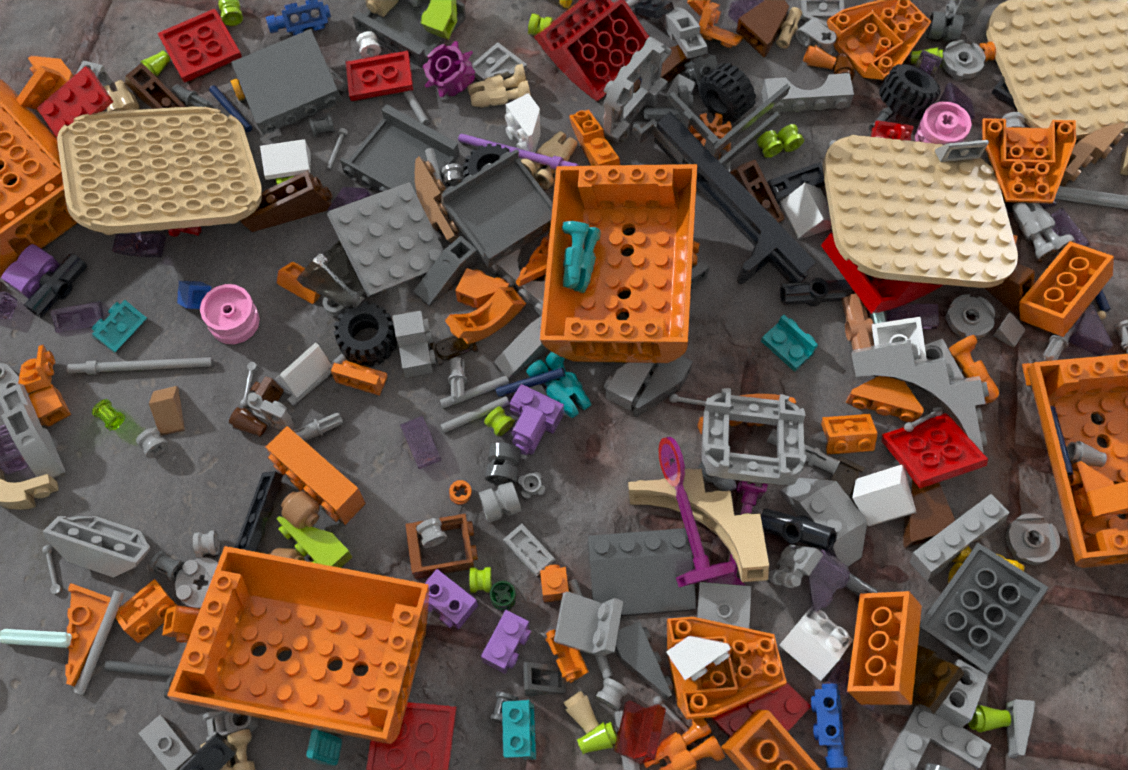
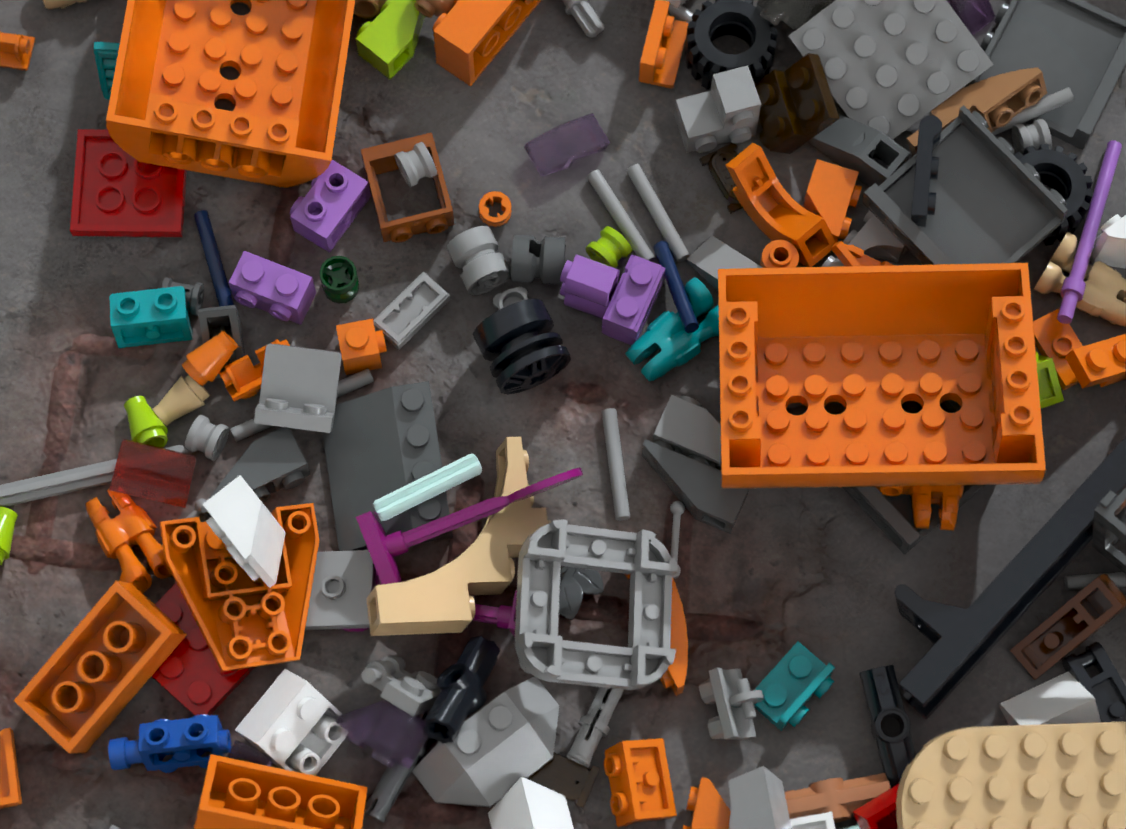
camera: 85 degrees right, 5 degrees up
light grey axle [448,357,467,403] -> none
lime wheel [470,567,492,593] -> none
teal piece [562,221,601,293] -> none
none -> orange cone [182,330,238,386]
none -> dark blue bar [194,210,234,307]
none -> light aqua axle [373,454,482,521]
none -> black wheel [473,298,571,395]
none -> light grey bar [602,408,630,521]
none -> light grey hips [698,668,764,740]
none -> dark brown plate [755,53,839,154]
none -> orange brick [759,240,799,268]
none -> black plate [911,115,942,227]

